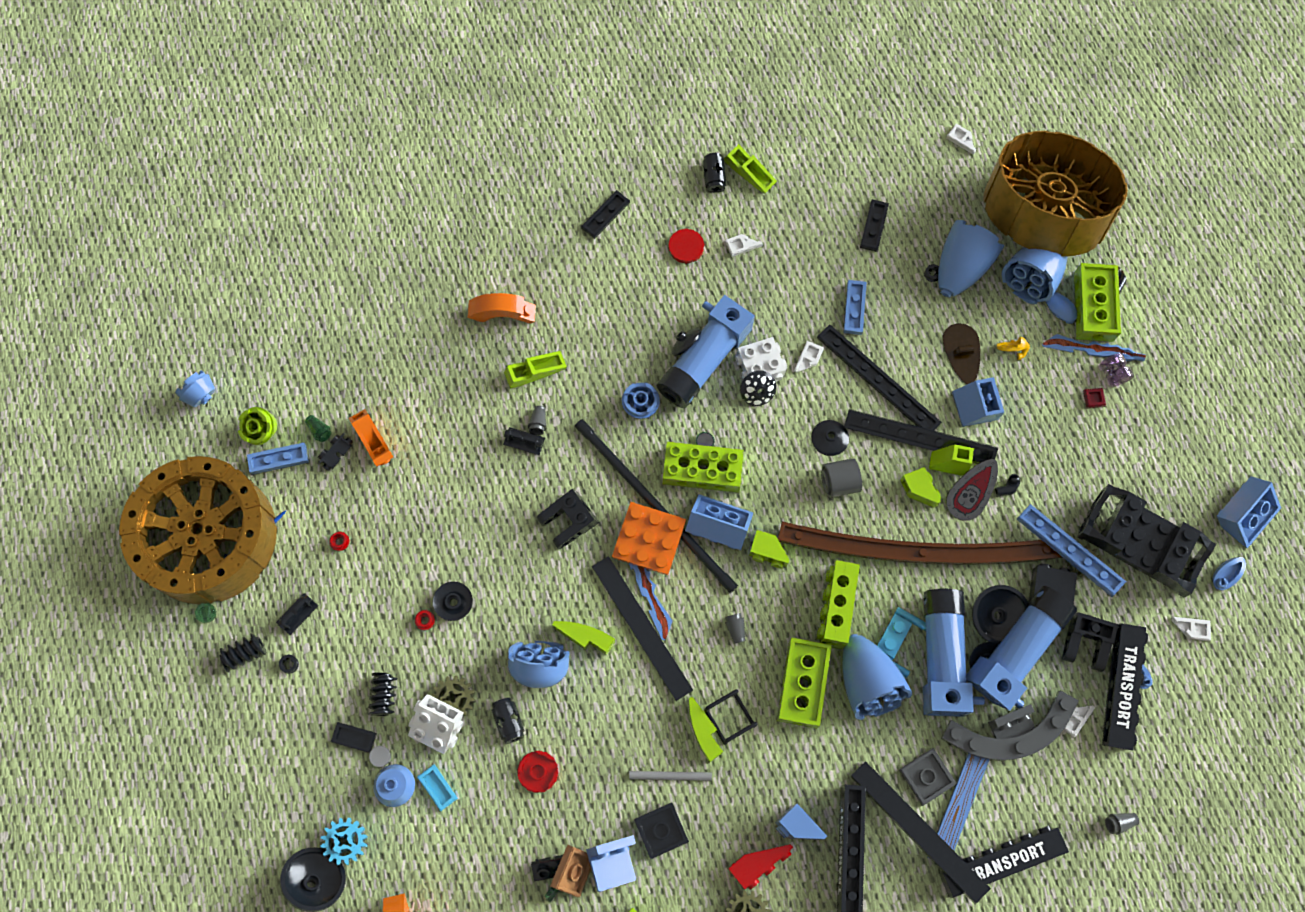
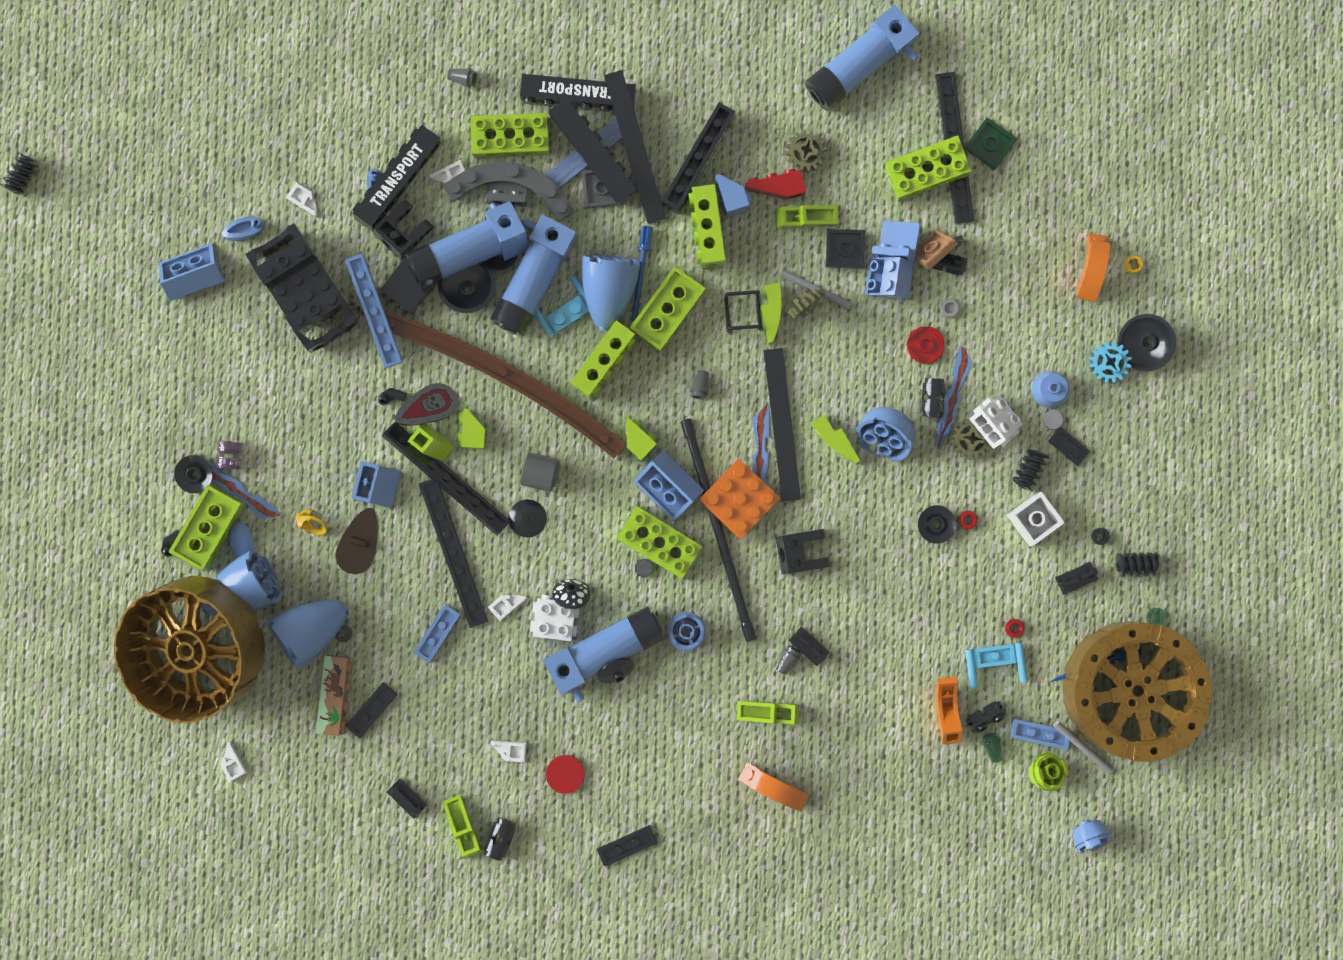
camera: 155 degrees left, 15 degrees up
medium azure tile [417,764,458,811] -> none
dark red tile [1083,388,1106,409] -> none
none -> black dish [174,455,213,493]
none -> brick [316,655,353,736]
none -> black hinge [387,778,427,819]
none -> lime brick [471,113,550,158]
none -> black brick [548,98,637,205]
none -> blue piece [631,226,653,322]
none -> lime brick [688,184,725,269]
none -> lime slope [776,205,839,228]
none -> olive gear [788,286,826,319]
none -> medium blue slope [865,257,914,300]
none -> medium blue sword [934,346,973,448]
none -> light grey tile [940,299,960,318]
none -> medium azure plate [965,643,1028,689]
none -> white brick [1006,492,1064,546]
none -> light grey bar [1053,721,1113,774]

